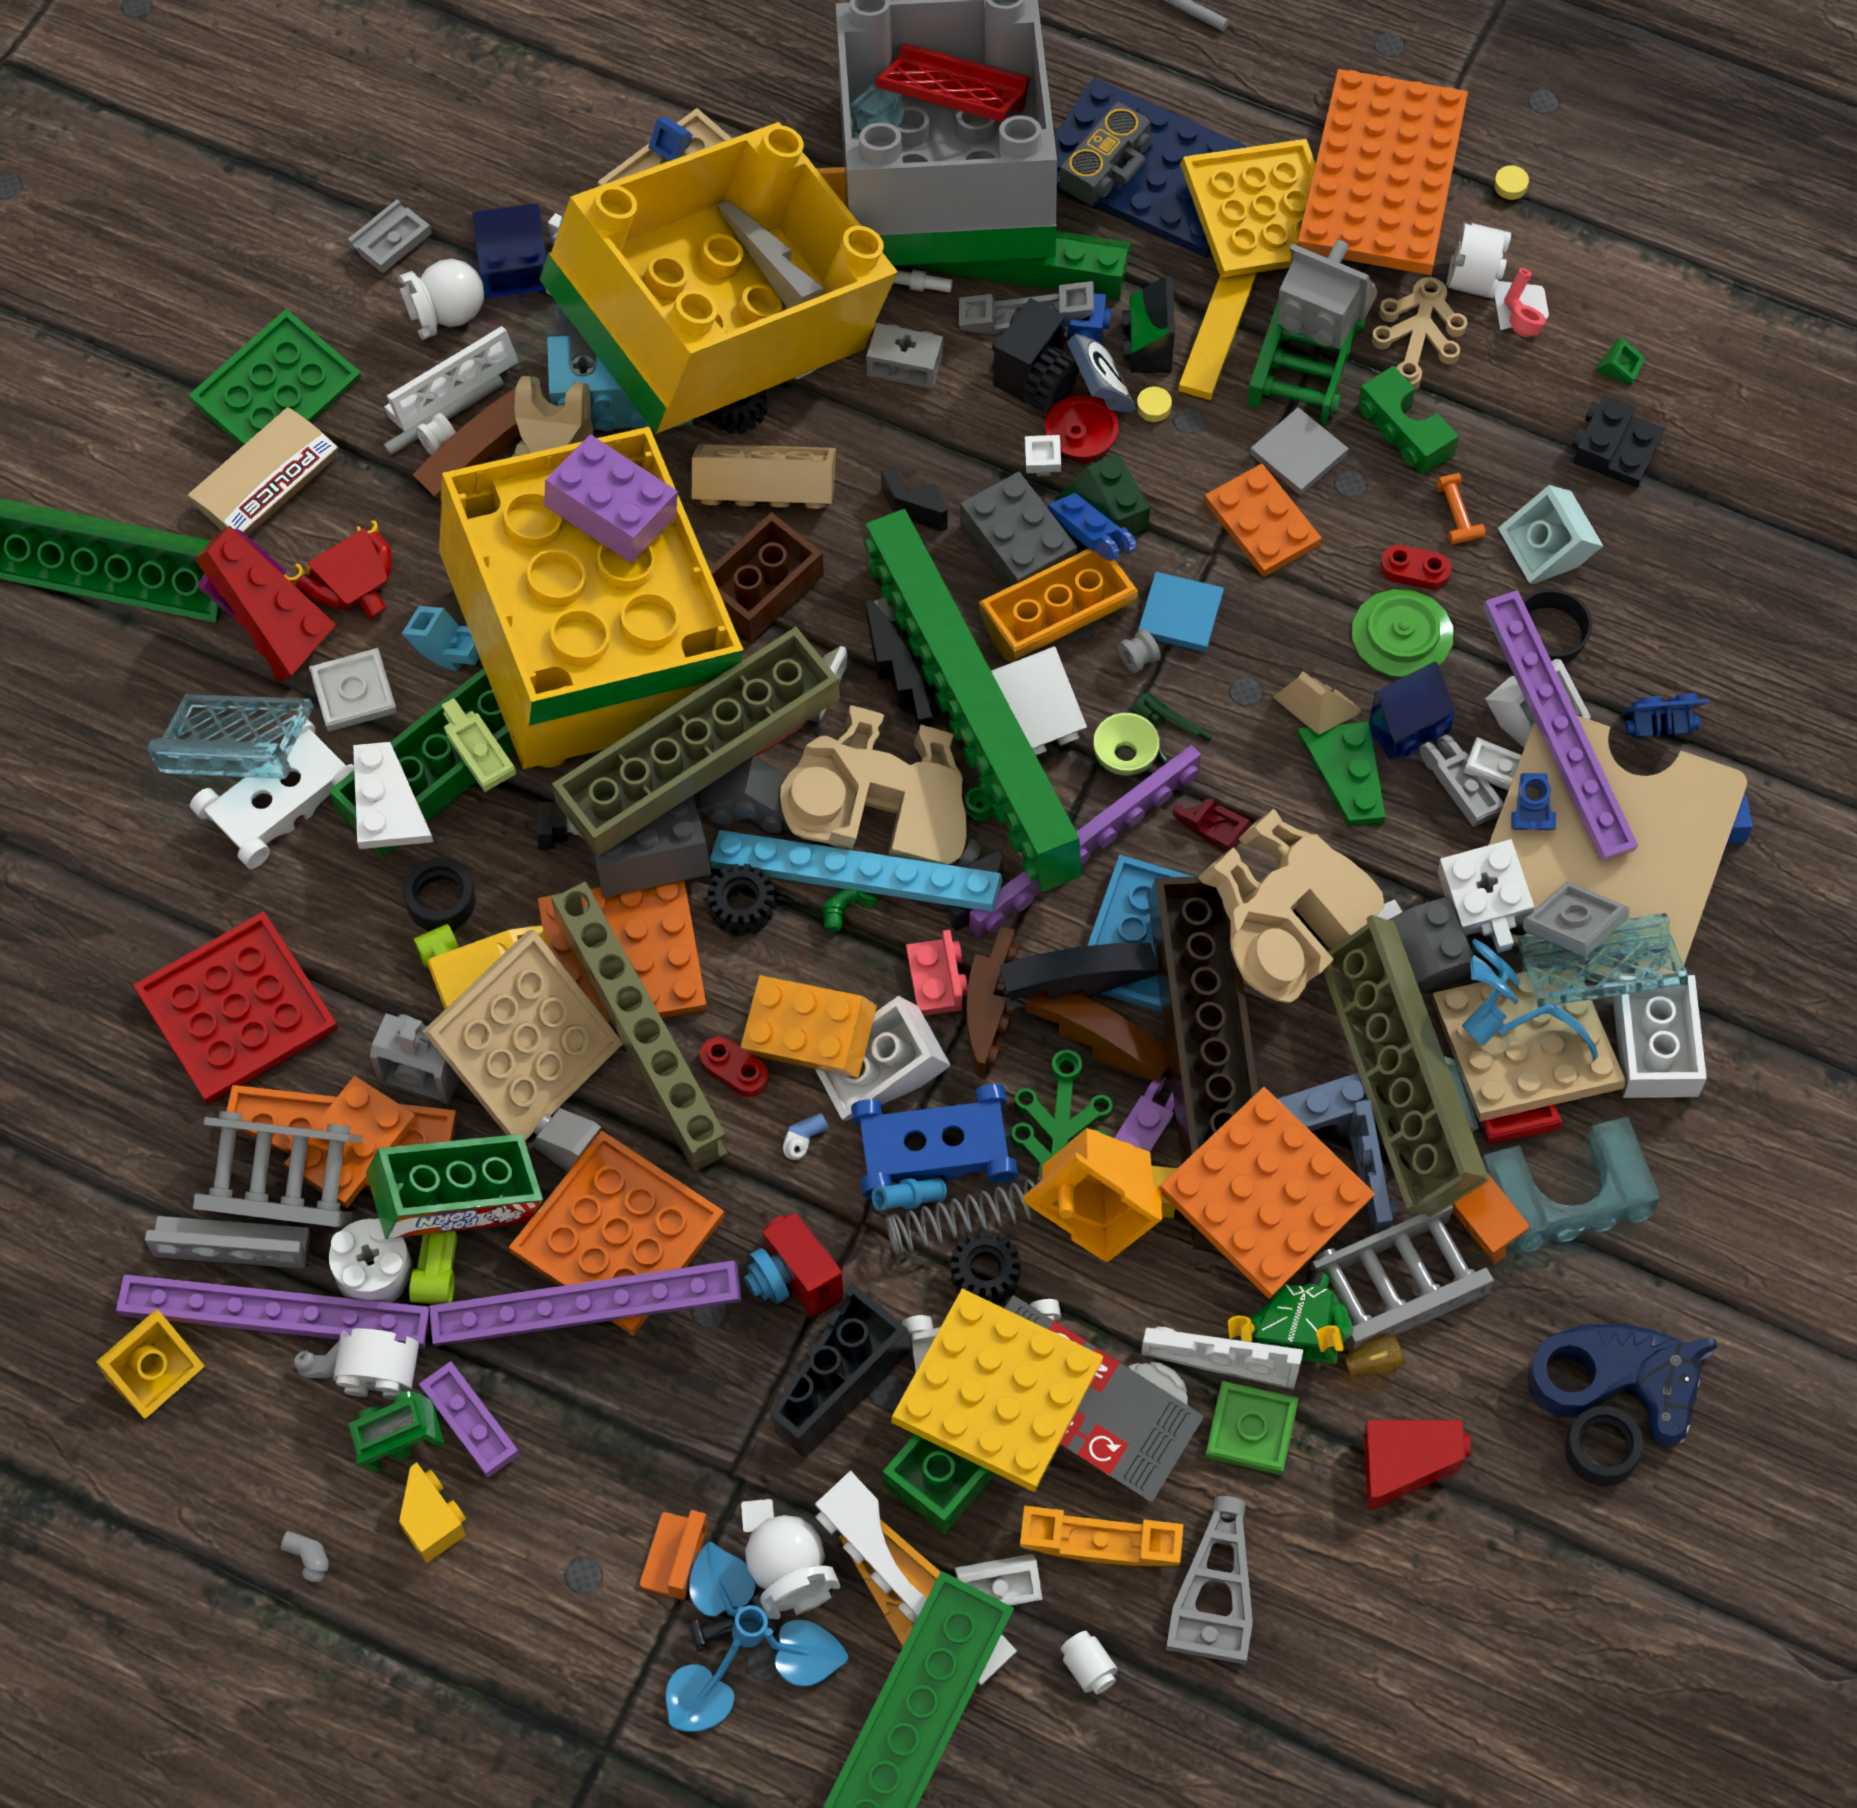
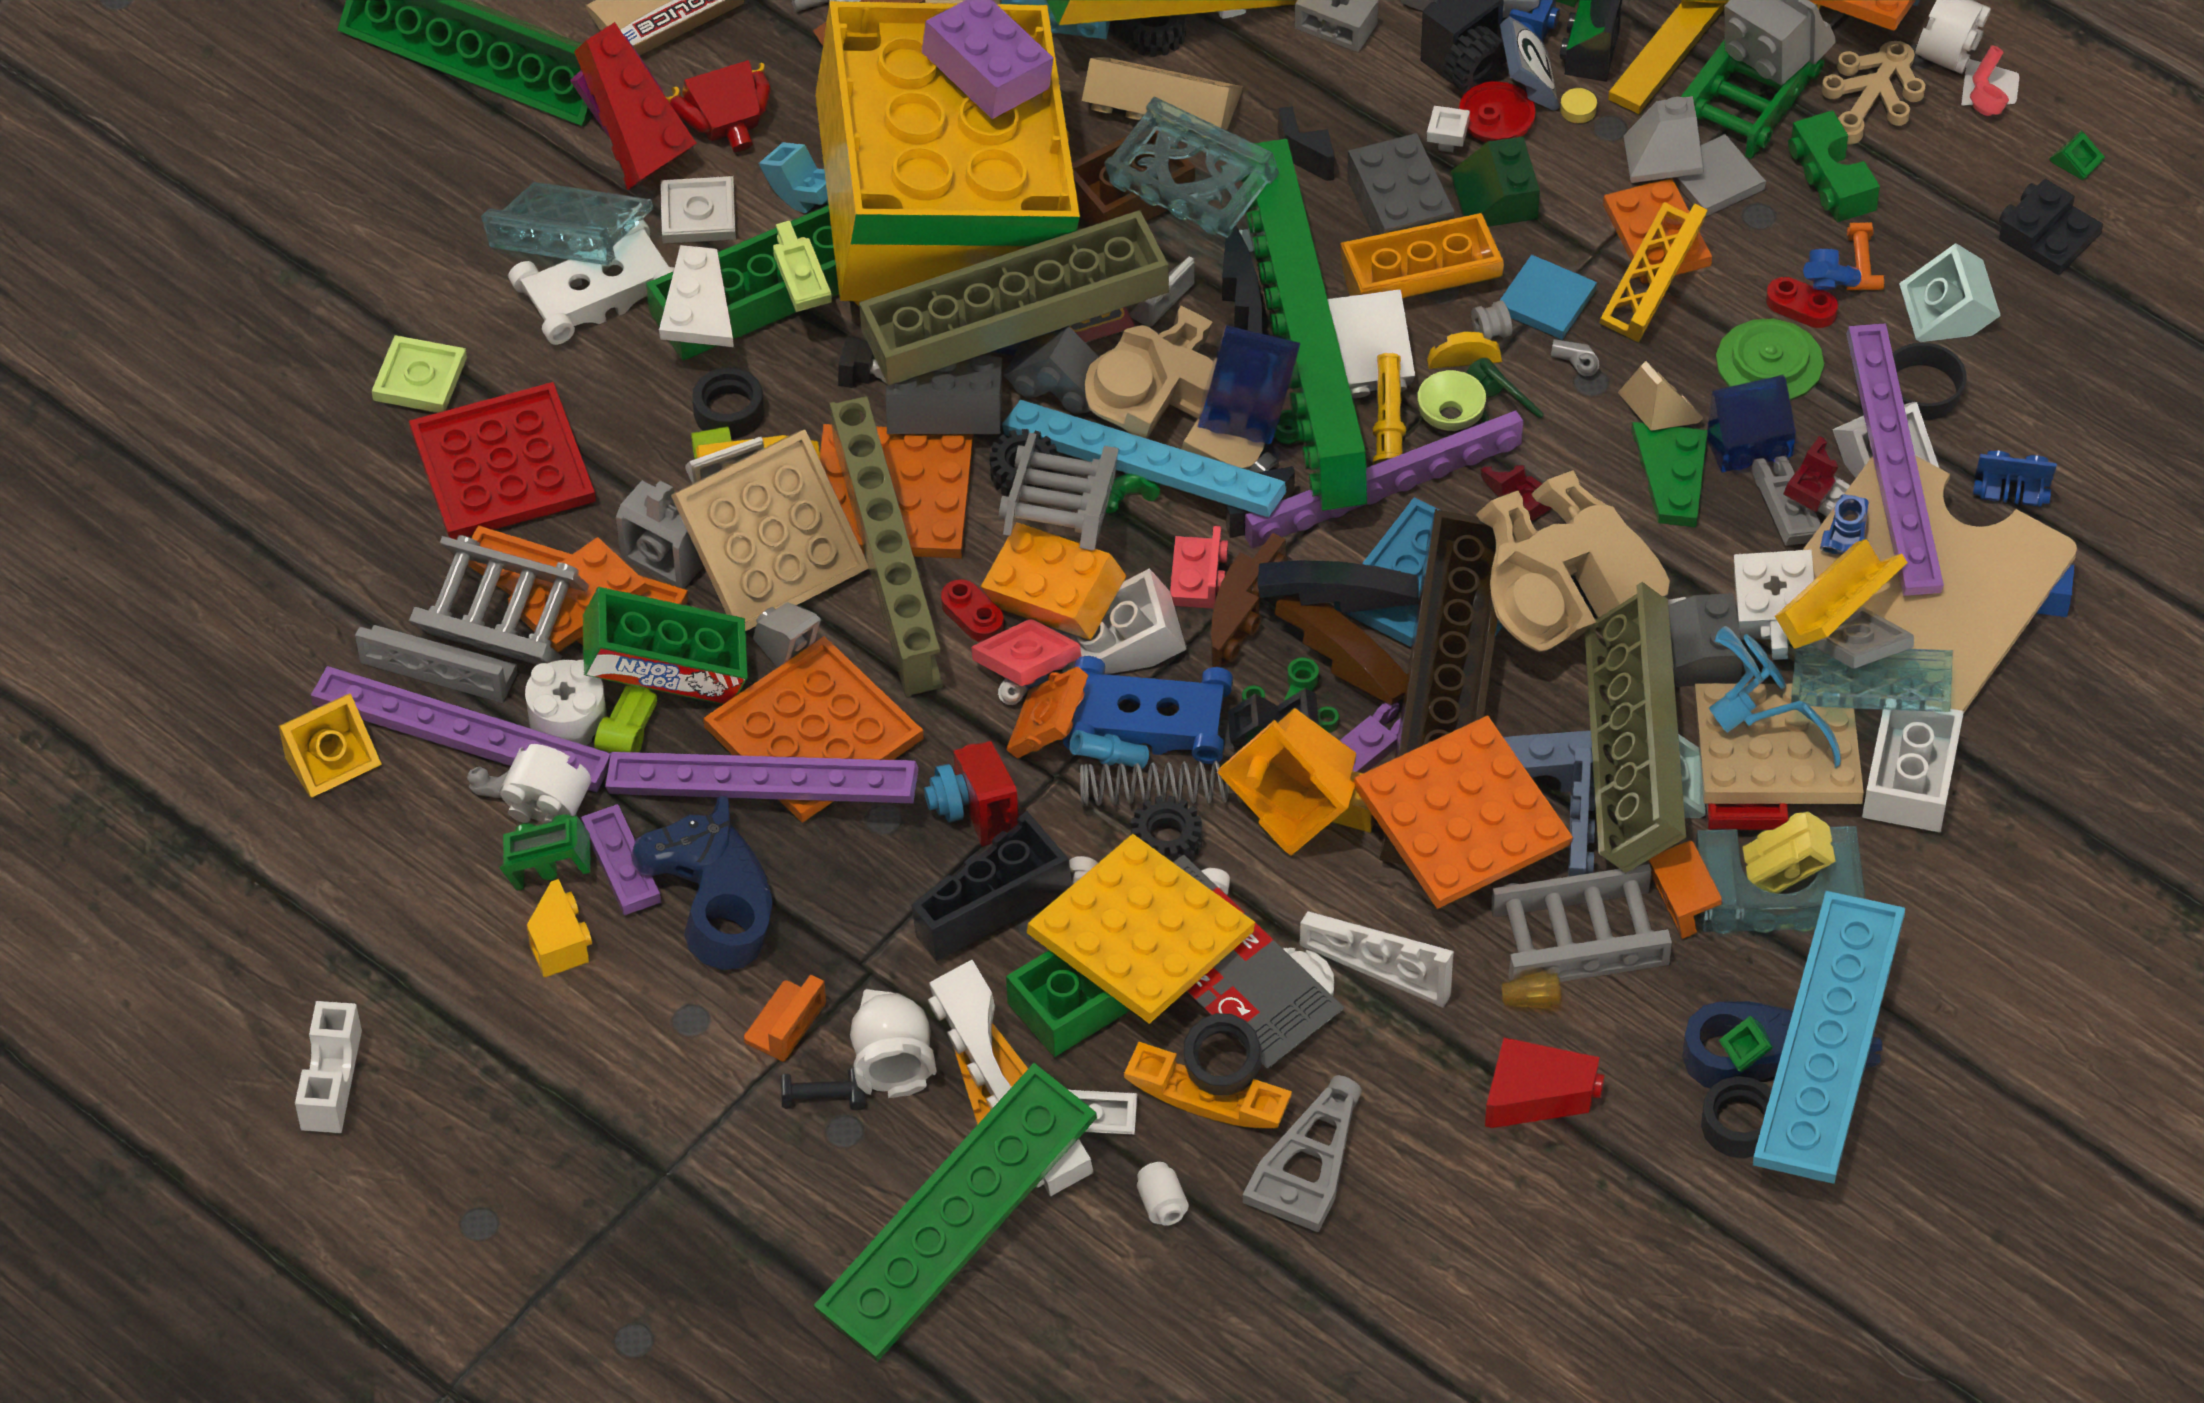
camera: 15 degrees right, 10 degrees down
light grey arm [281,1531,329,1582] -> none
dark azure plant [665,1542,848,1732] -> none
blue hinge [1048,493,1136,561] -> none
bright green tile [1205,1380,1299,1475] -> none
green torso [1228,1270,1354,1364] -> none
none -> white arch [295,1001,362,1133]
none -> yellowish green plate [372,335,467,413]
none -> dark blue animal [631,796,772,970]
none -> white slope [685,436,764,484]
none -> coral plate [971,618,1081,686]
none -> light grey fence [998,433,1119,551]
none -> orange plate [1006,666,1088,759]
none -> clear light blue fence [1104,96,1279,238]
none -> black tyre [1183,1013,1262,1096]
none -> clear blue slope [1197,326,1300,444]
none -> black slope [1228,688,1319,746]
none -> yellow pin [1373,353,1406,465]
none -> yellow tile [1427,332,1502,369]
none -> light grey arm [1551,339,1599,376]
none -> yellow fence [1599,202,1707,343]
none -> light grey slope [1624,96,1704,183]
none -> green slope [1719,1015,1773,1073]
none -> light yellow brick [1743,811,1836,897]
none -> medium azure plate [1753,891,1905,1184]
none -> yellow fence [1775,539,1908,649]
none -> dark red slope [1783,436,1838,512]
none -> blue plate [1803,249,1861,290]

